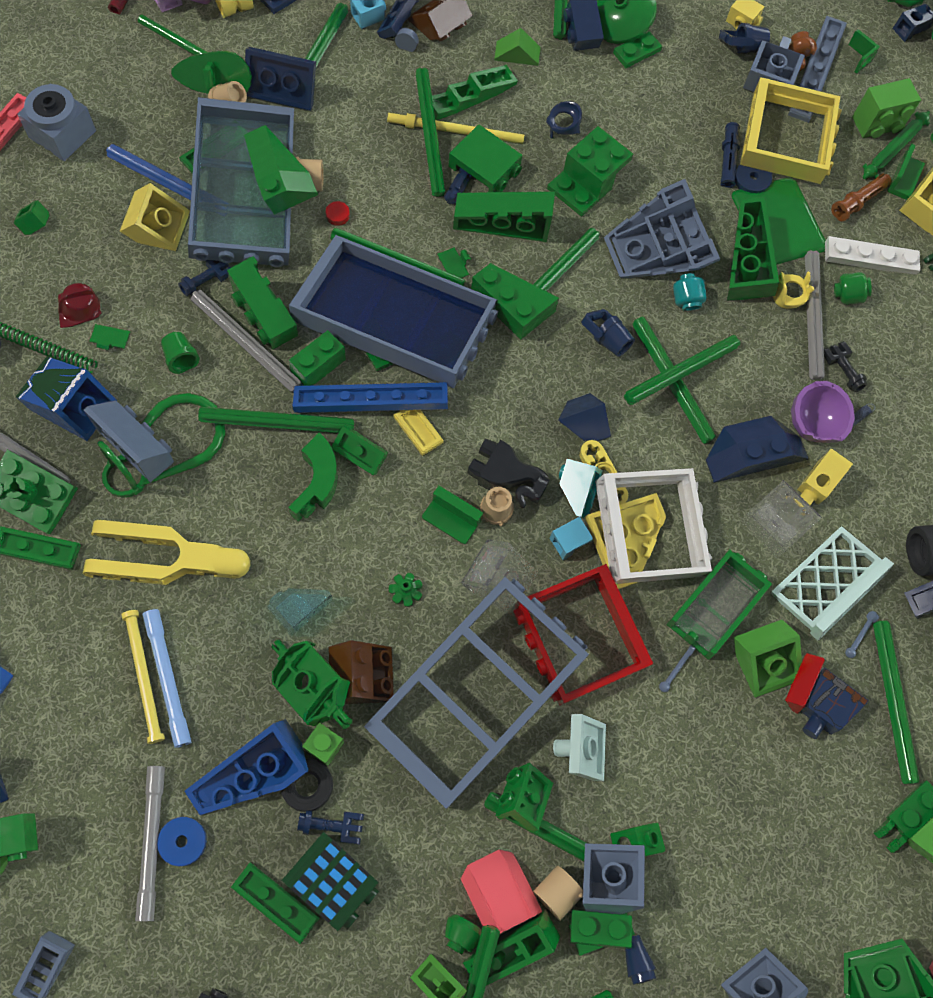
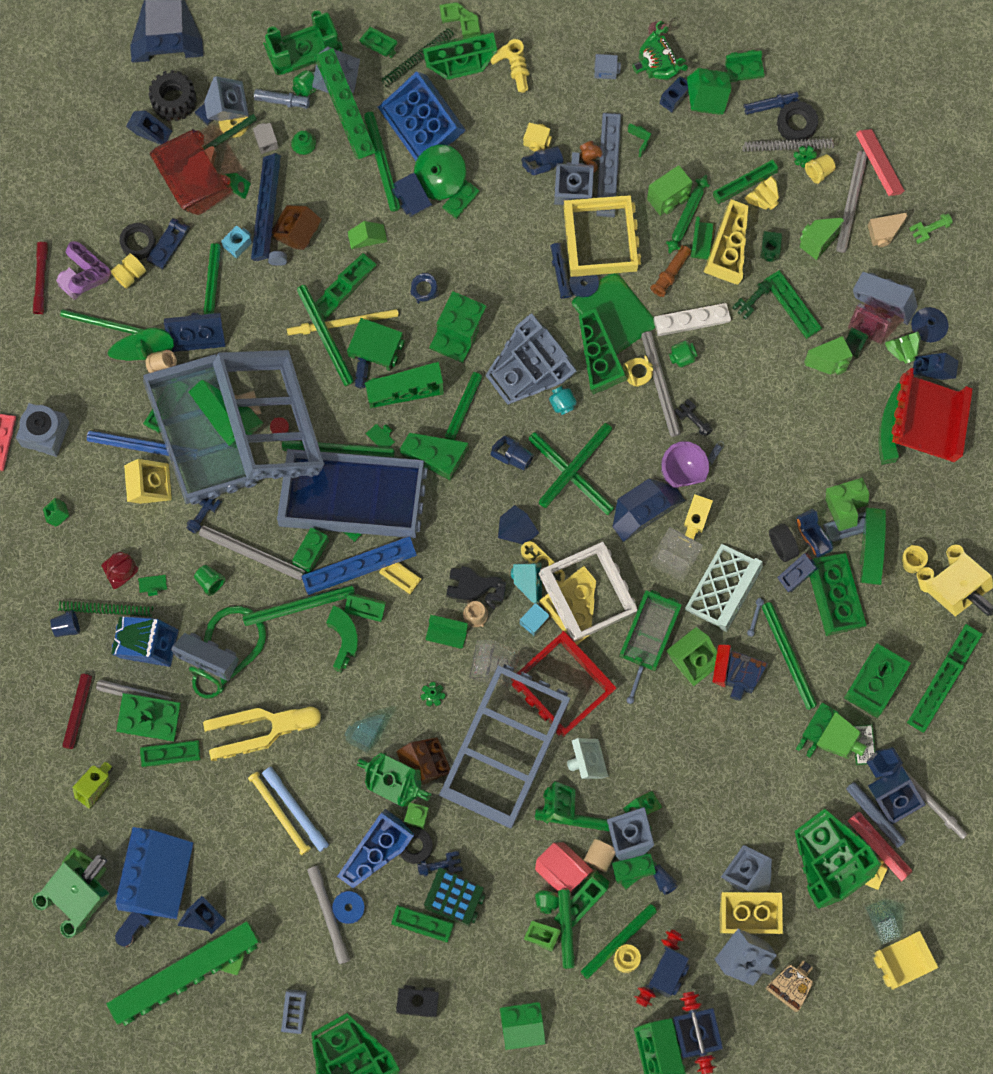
camera: 10 degrees left, 5 degrees up
green wedge [227,256,298,350] -> none
none -> sand blue window [213,350,324,480]

